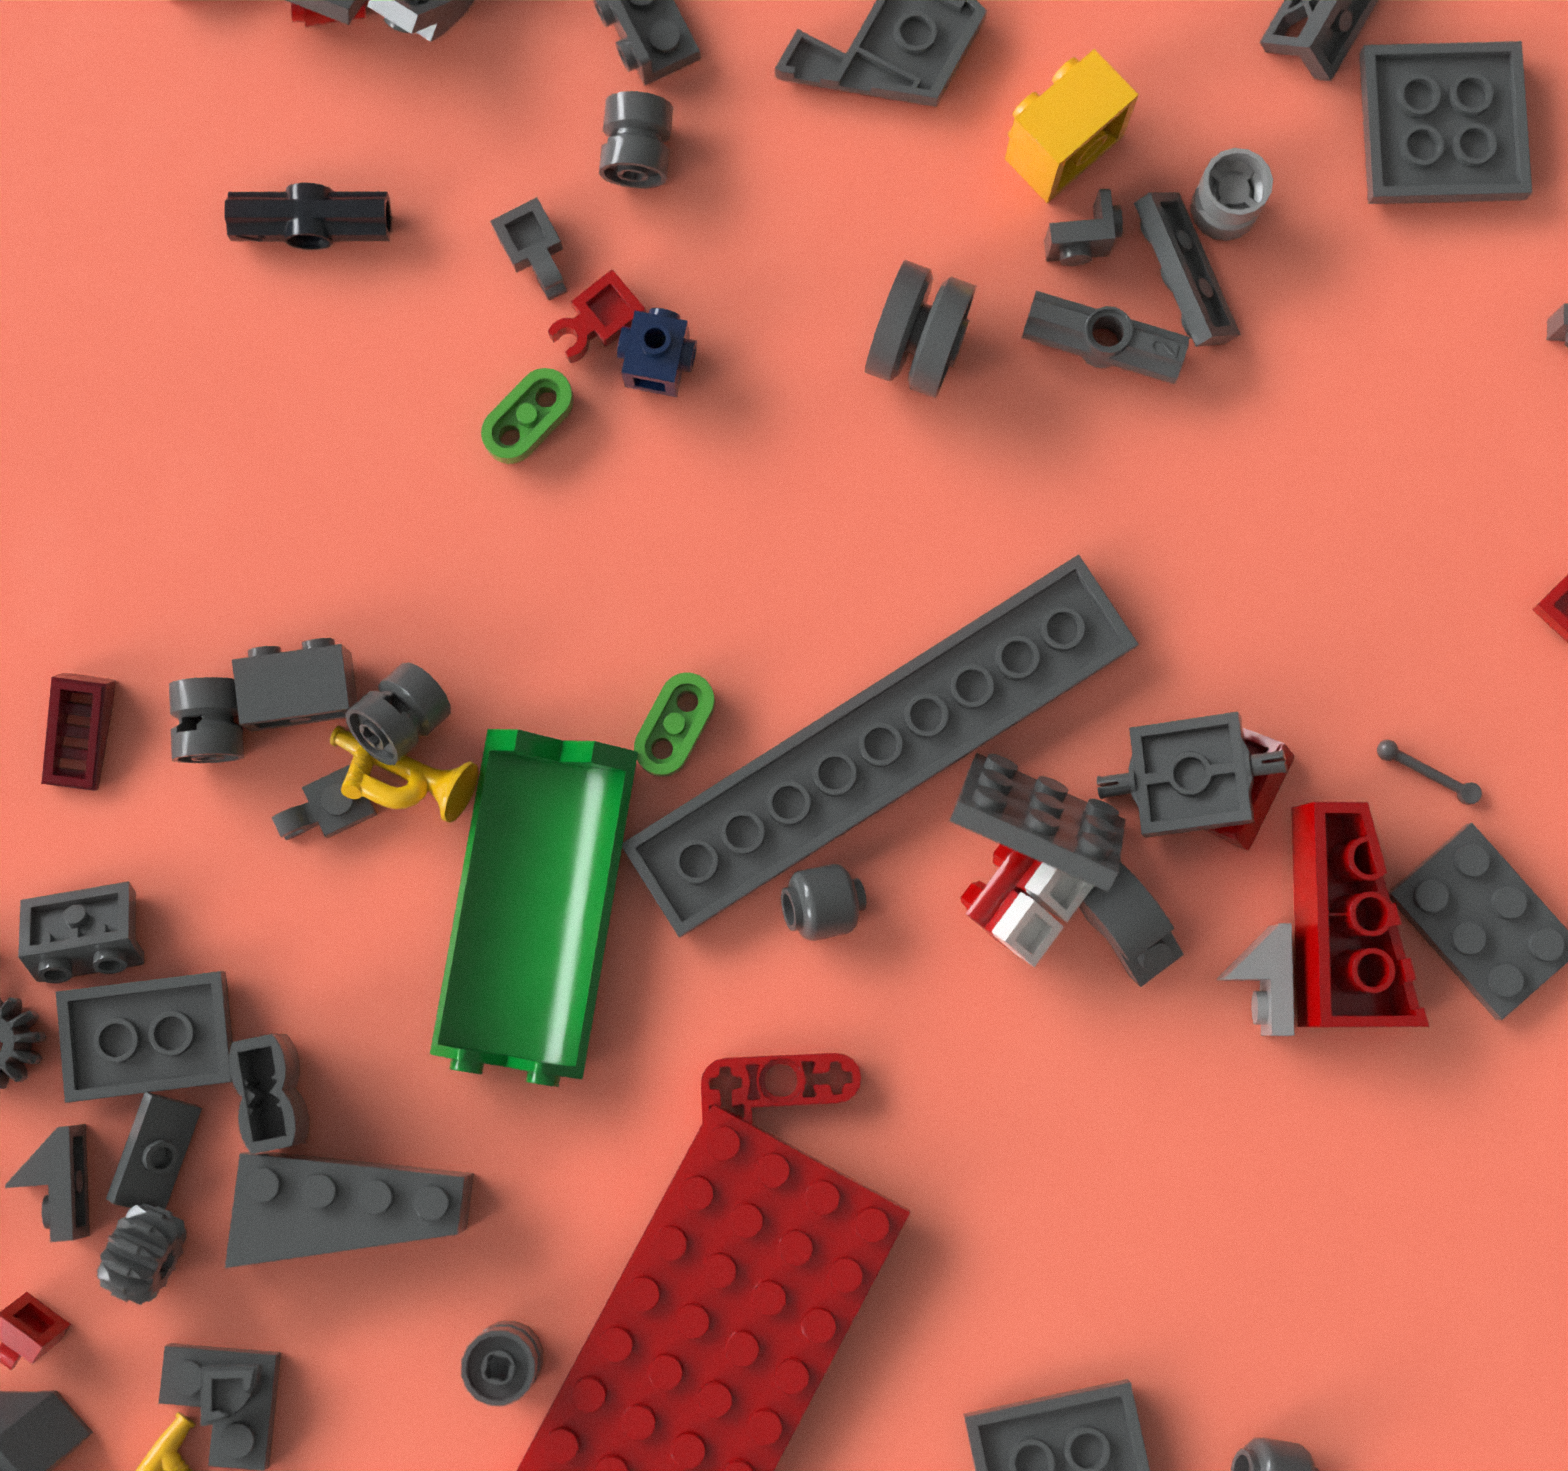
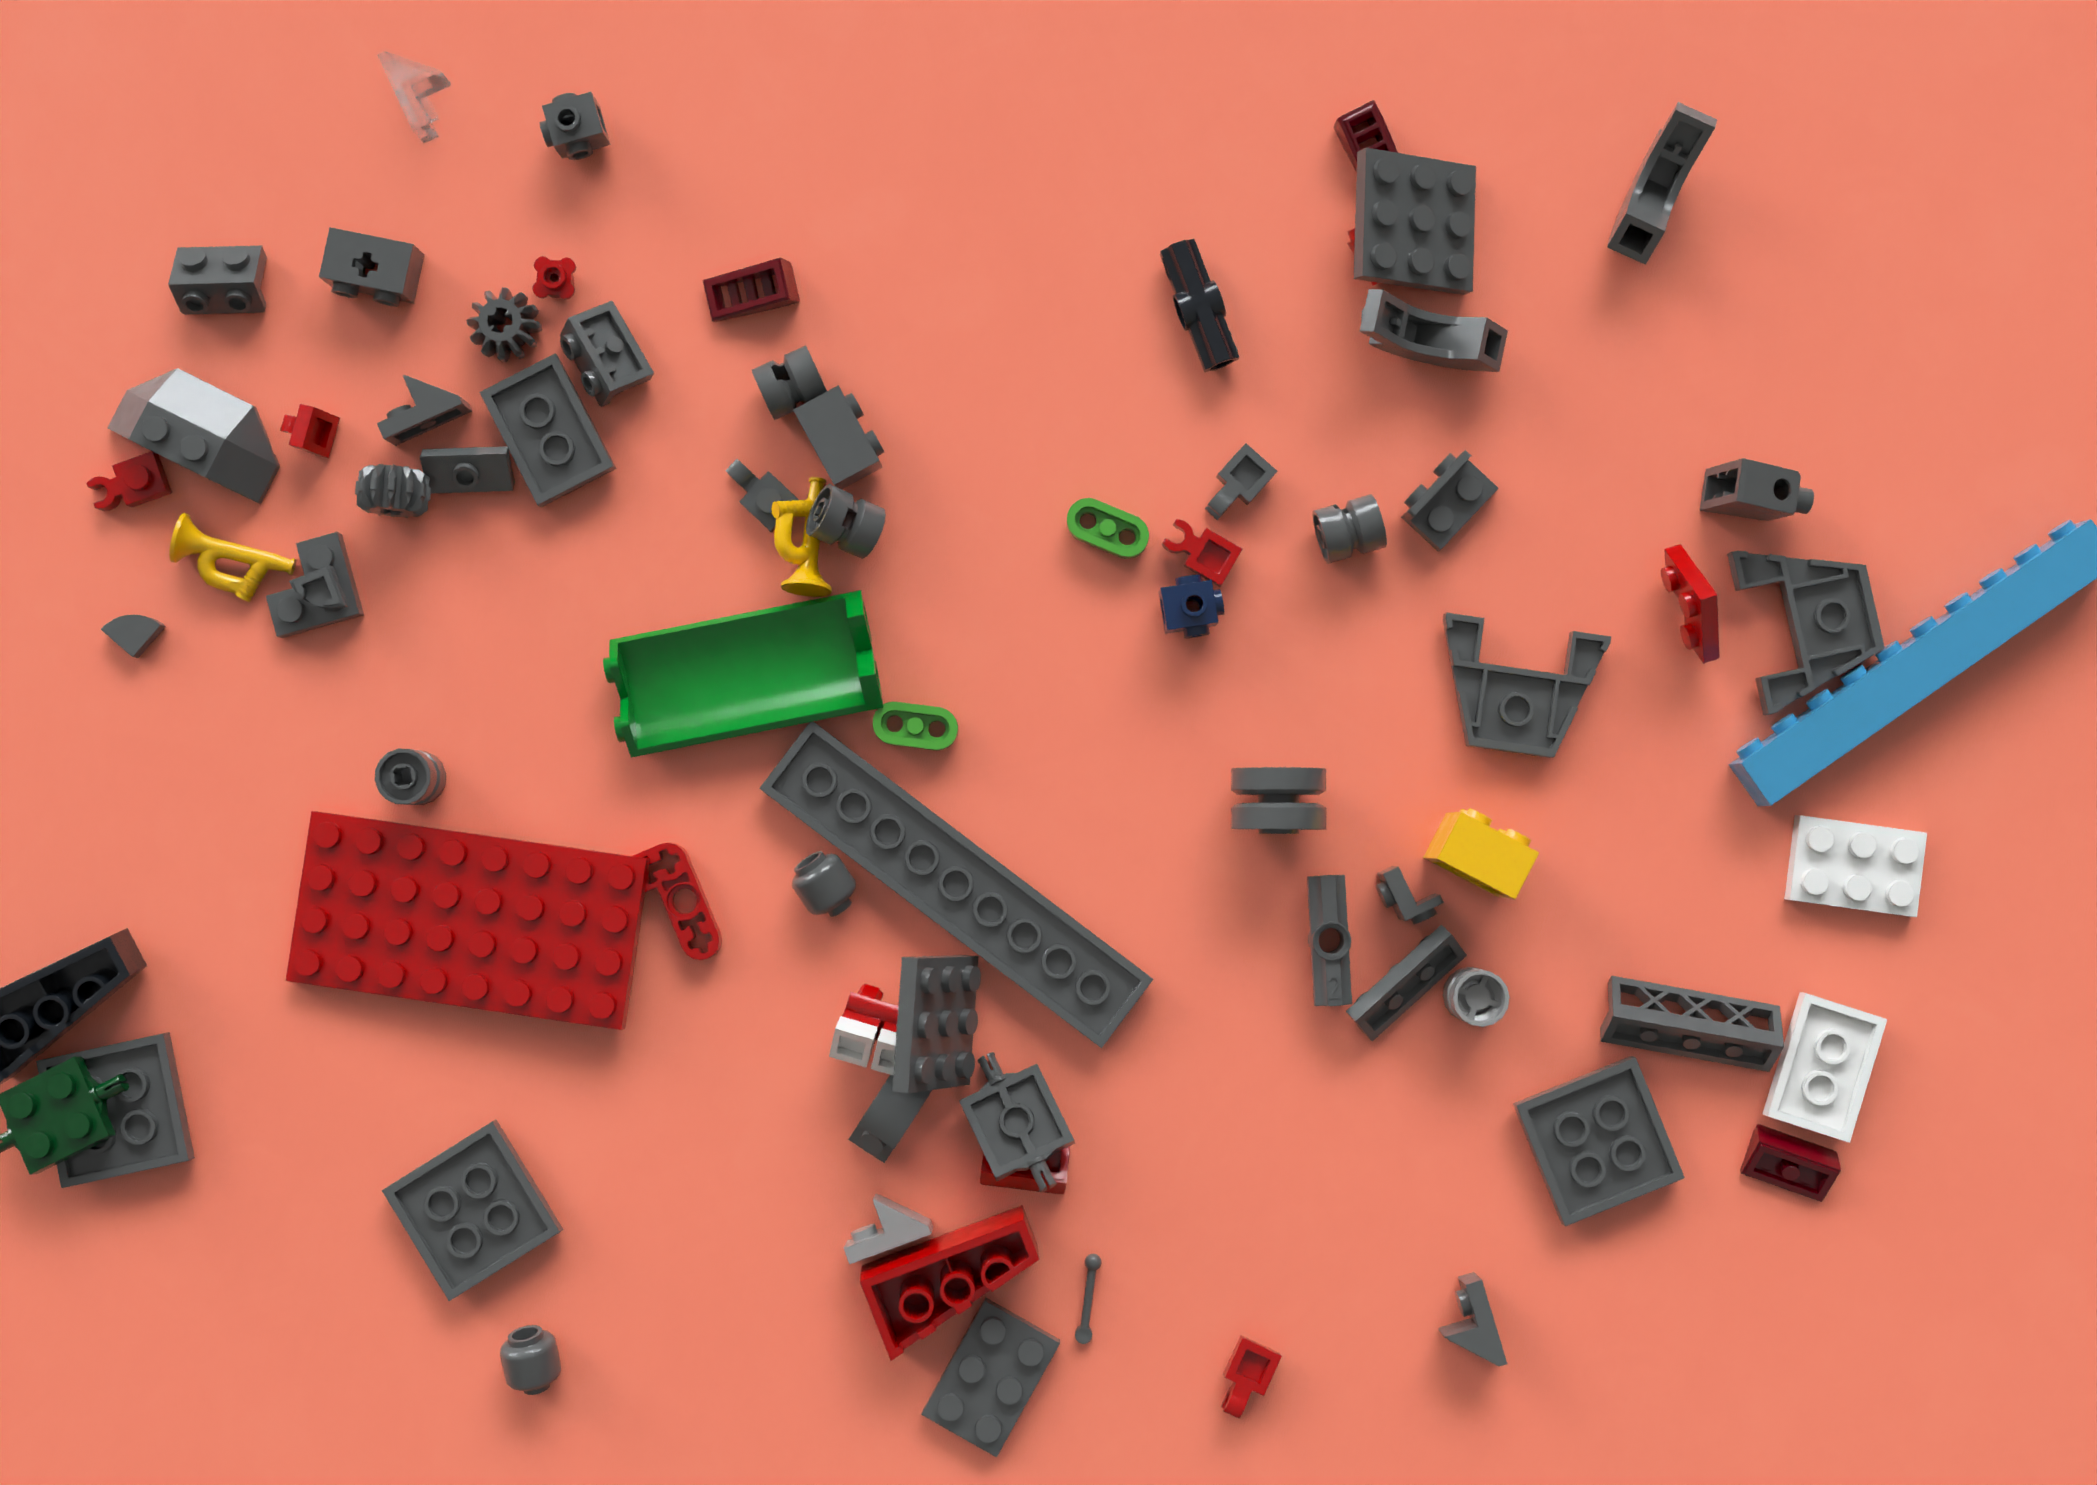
camera: 65 degrees right, 5 degrees up
dark grey wedge [225,1151,474,1268] -> none
dark grey brick [229,1034,309,1154] -> none

